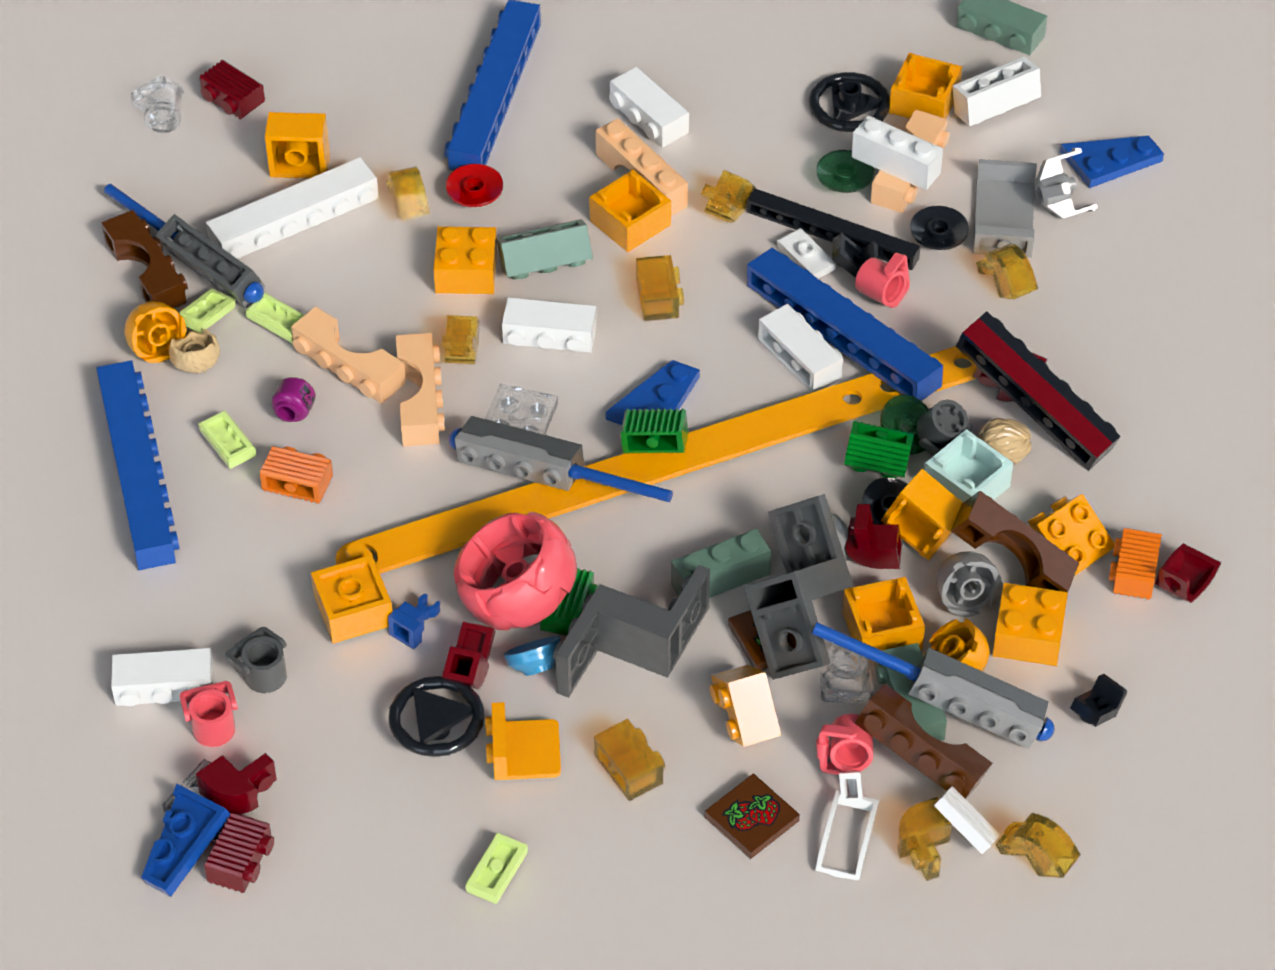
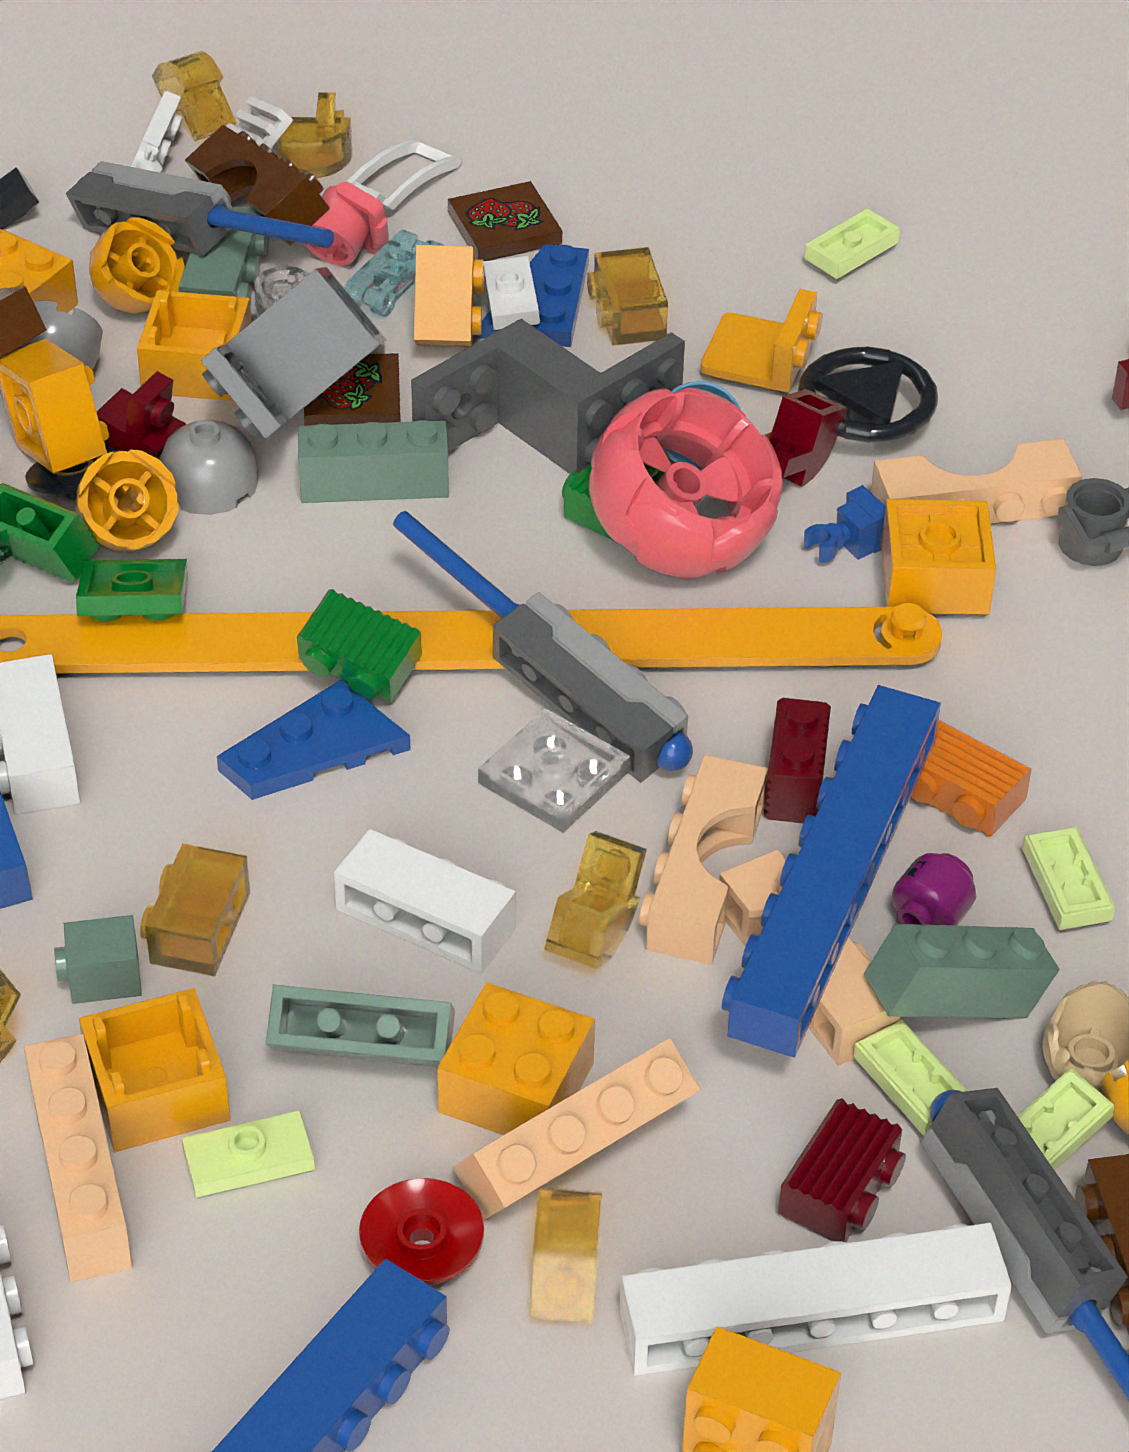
camera: 160 degrees left, 5 degrees down
none -> sand green brick [54,915,142,1004]
none -> light orange cylinder [76,450,179,552]
none -> green plate [76,559,188,622]
none -> white hinge [131,91,183,173]
none -> yellowish green plate [181,1110,315,1198]
none -> clear light blue plate [344,230,444,317]
none -> light nougat arch [452,1038,701,1221]
none -> blue wing [479,245,589,347]
none -> white plate [483,256,540,330]
none -> blue brick [721,685,941,1058]
none -> dark red brick [764,697,831,823]
none -> dark red brick [778,1098,906,1243]
none -> sand green brick [864,924,1060,1018]
none -> light nougat arch [871,438,1082,524]

